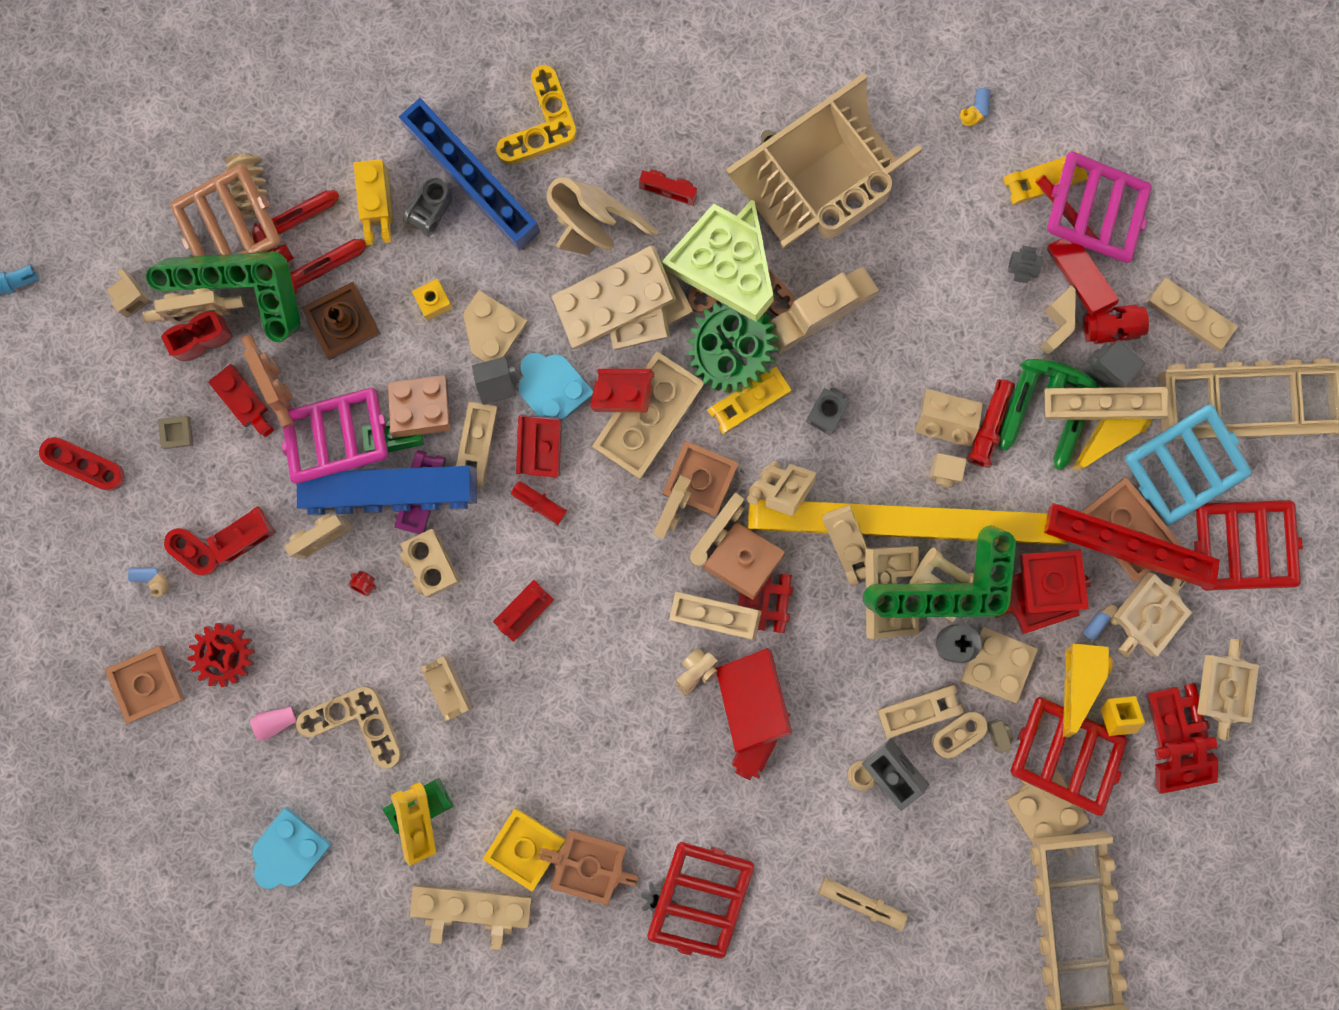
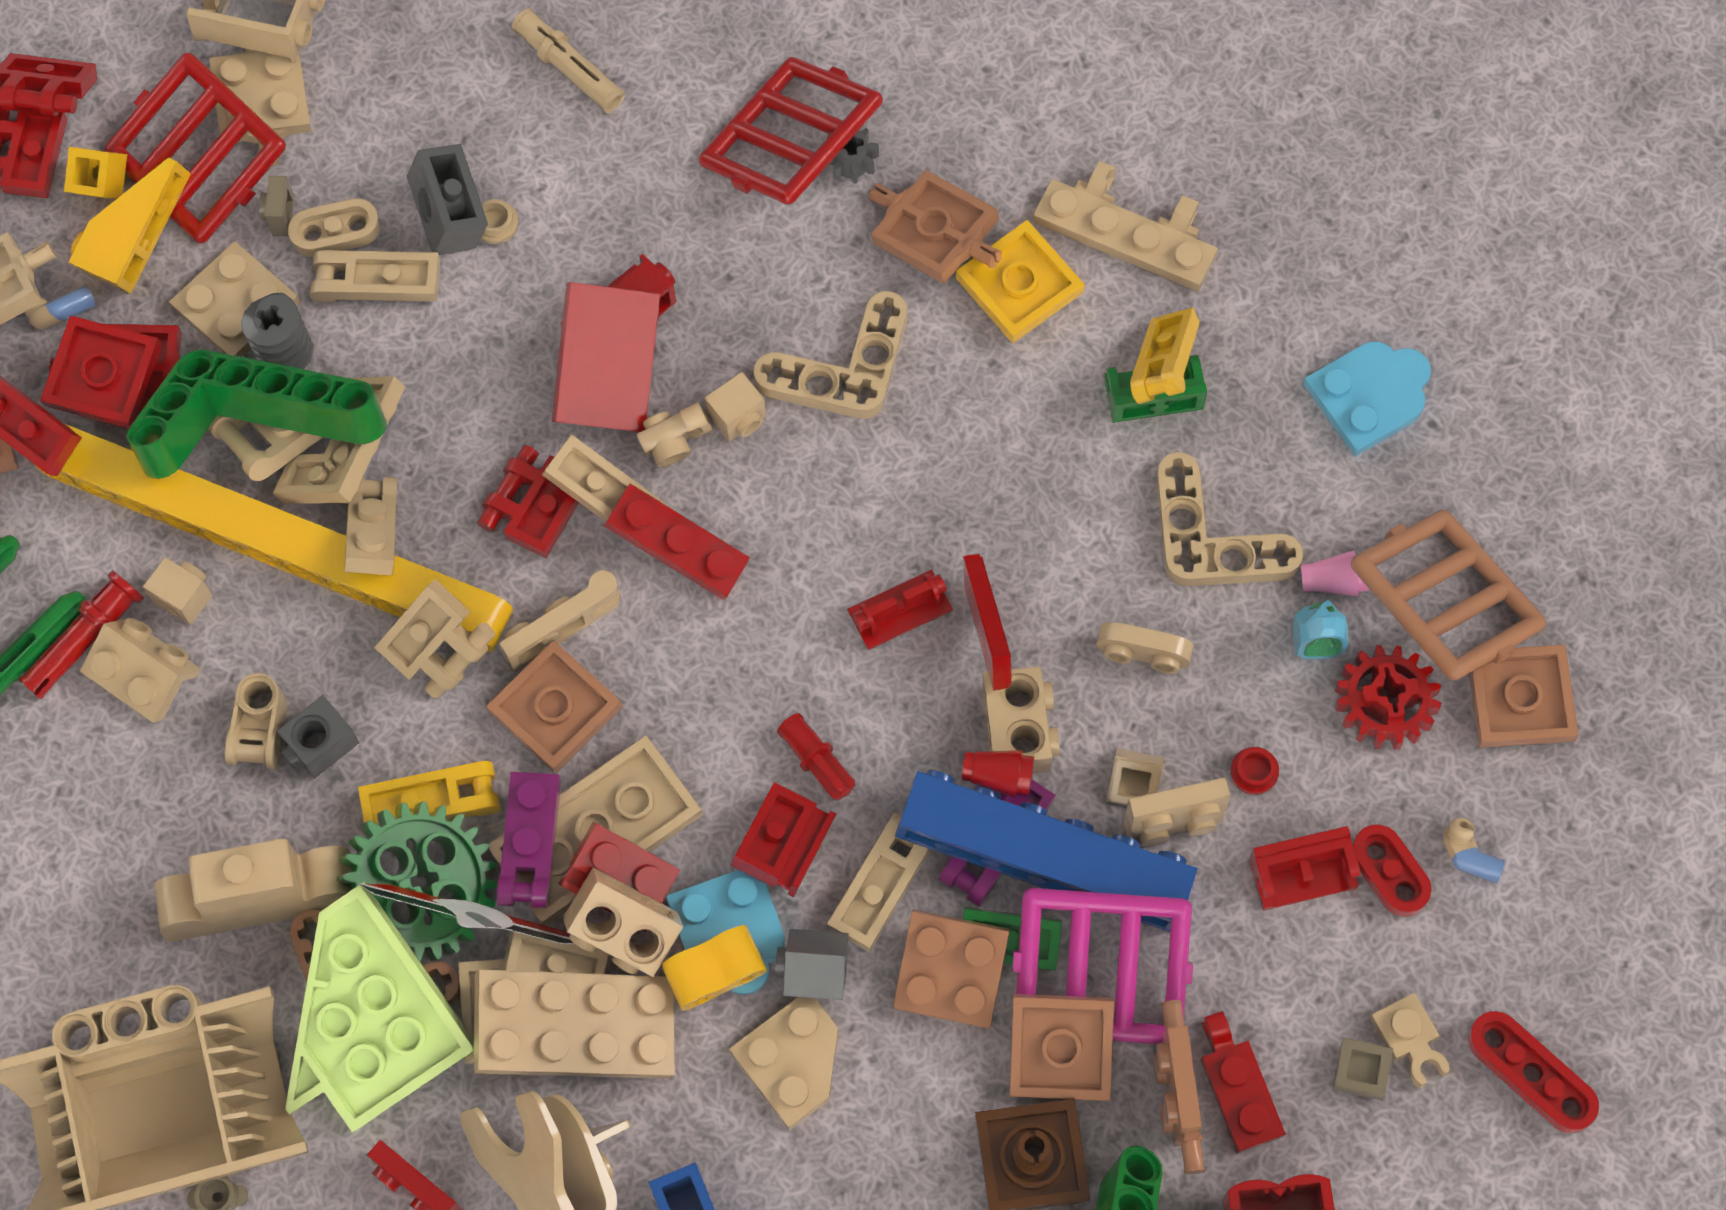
camera: 160 degrees left, 15 degrees down
red plate [348,571,377,596] -> none
yellow plate [412,278,453,321] -> none
tan hinge [421,656,473,721] -> none
tan plate [653,475,691,539] -> none
nougat plate [704,522,785,600] -> none
none -> tan piece [225,673,287,770]
none -> sticker [358,884,574,944]
none -> magenta plate [497,772,561,908]
none -> tan brick [563,867,683,977]
none -> red plate [603,483,750,600]
none -> yellow axle [661,925,767,1011]
none -> tan plate [705,372,766,442]
none -> tan beam [754,291,907,419]
none -> red cone [961,750,1035,798]
none -> red tile [963,553,1012,691]
none -> nougat plate [1010,994,1114,1101]
none -> tan plate [1096,622,1194,674]
none -> tan slope [1106,748,1164,806]
none -> red plate [1230,747,1279,795]
none -> medium azure rock [1292,600,1348,659]
none -> nougat bar [1351,510,1546,680]
none -> tan plate [1370,992,1450,1089]

